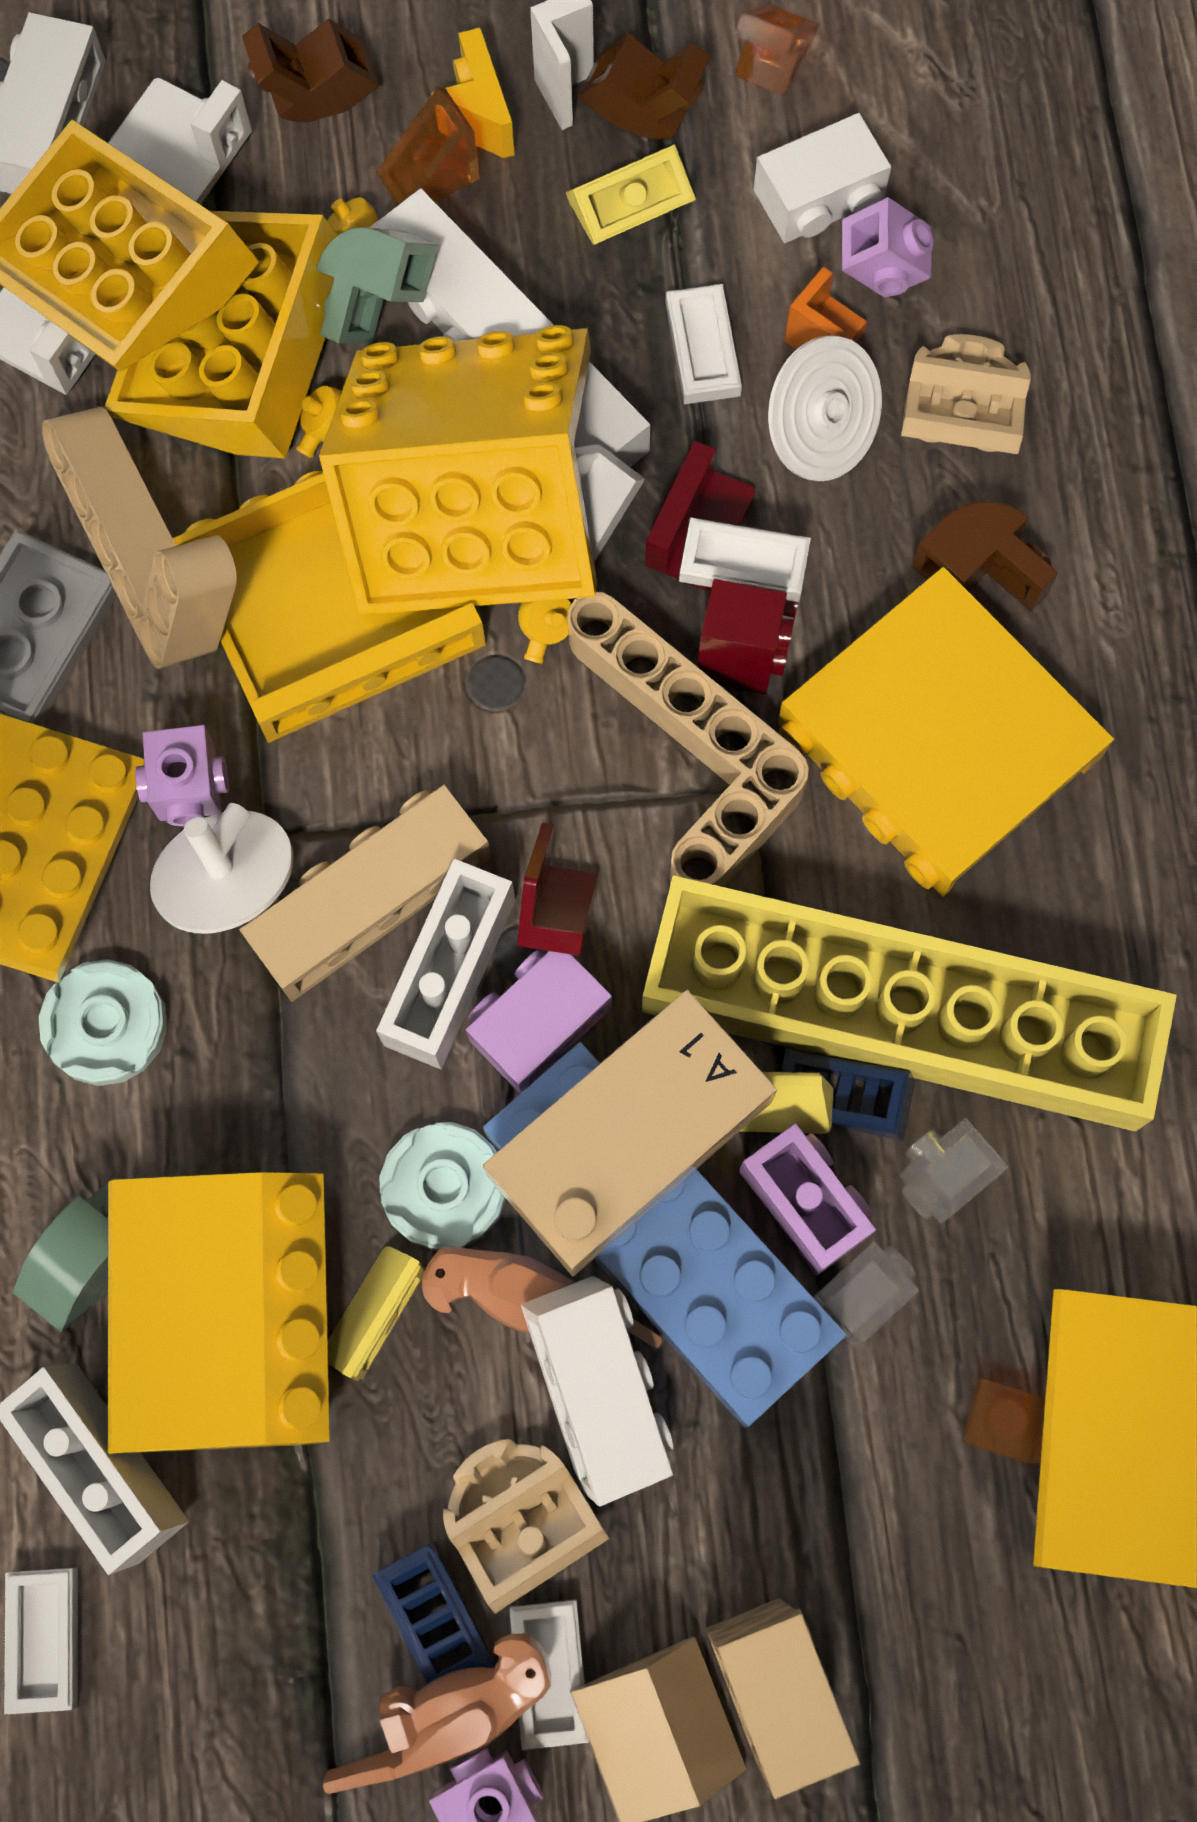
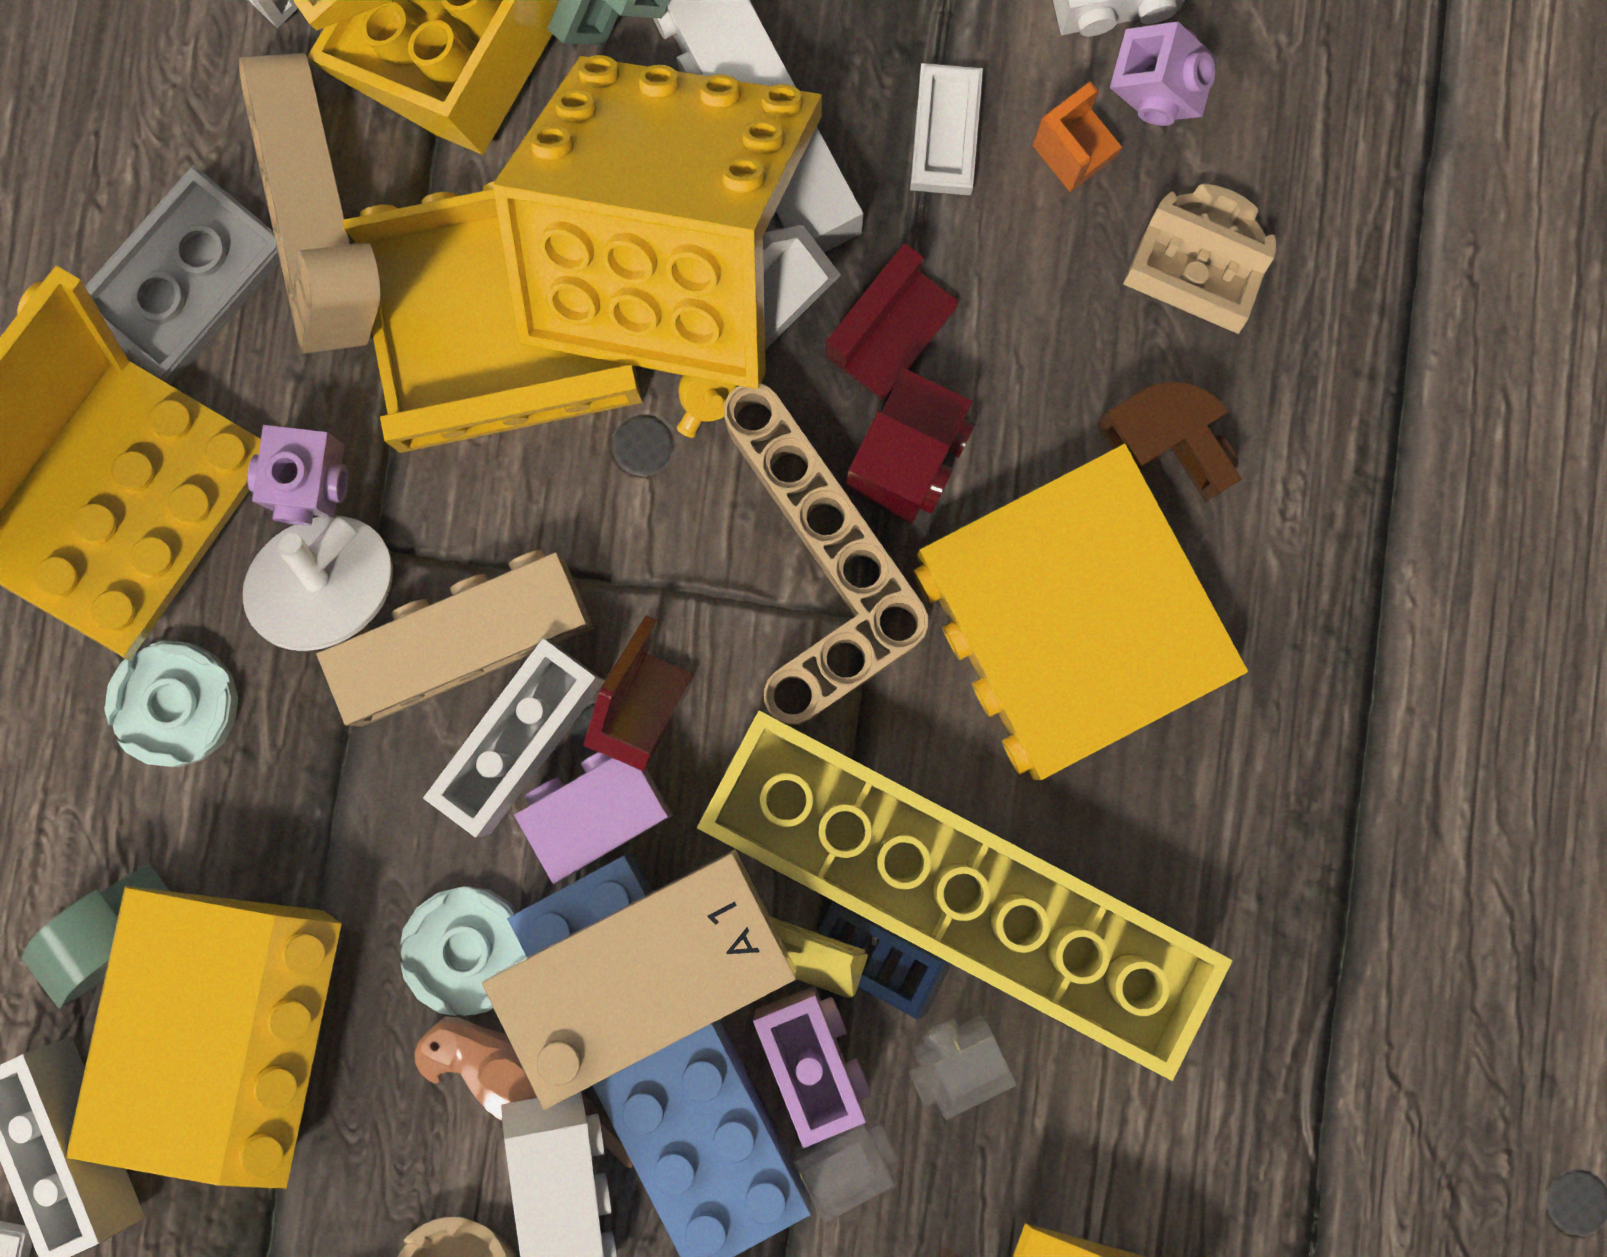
camera: 15 degrees right, 10 degrees up
yellow piece [296,386,342,458] -> none
light yellow slope [327,1246,425,1381] -> none
white tile [679,518,811,602] -> none
white shield [768,335,882,481] -> none

